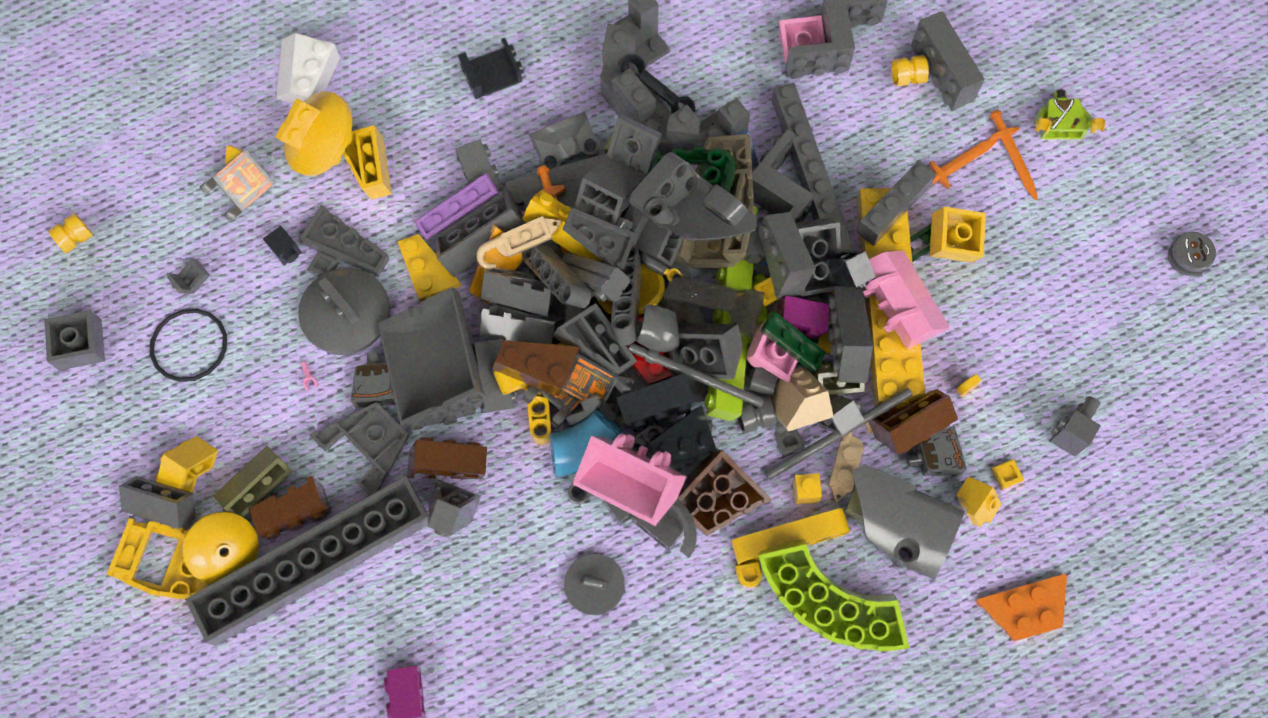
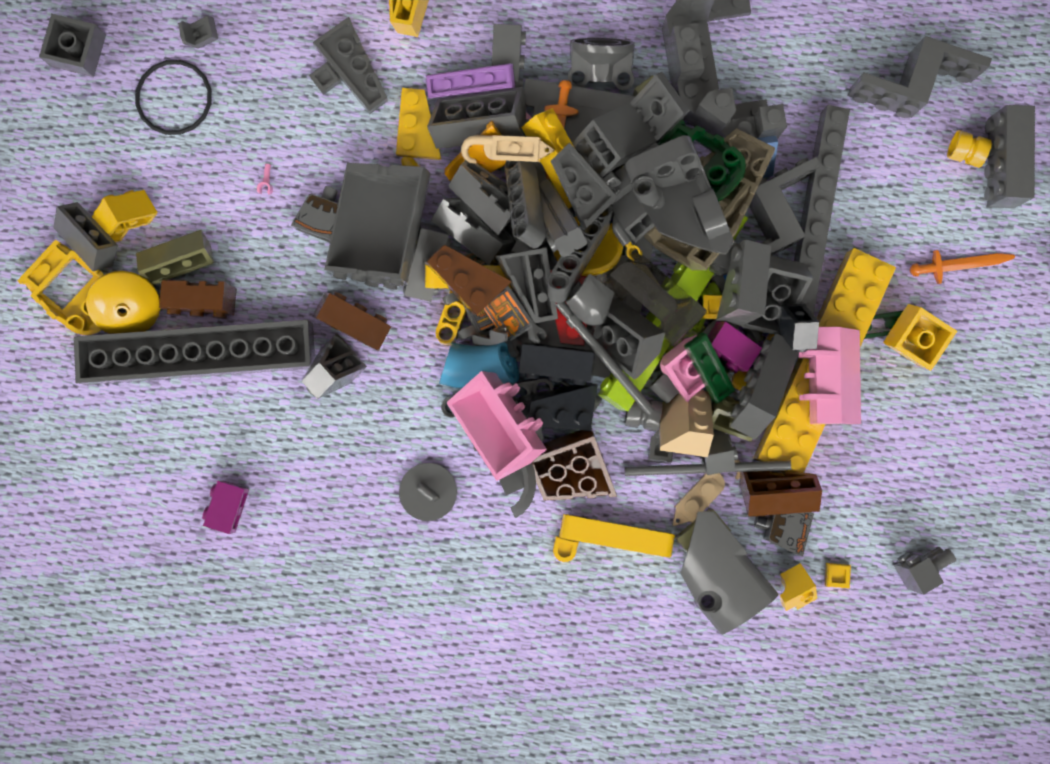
camera: 25 degrees right, 15 degrees up
black brick [263,226,302,266] -> none
dark grey bracket [298,268,390,355] -> none
dark grey wing [310,402,410,496] -> none
black piece [620,55,695,114] -> none
lime brick [758,539,910,651] -> none
bright pink slope [779,15,825,64] -> none
yellow brick [792,473,822,505] -> none
dark grey brick [856,160,936,246] -> none
yellow tile [956,374,982,397] -> none
orange wing [975,574,1067,642] -> none
orange sword [989,110,1038,200] -> none

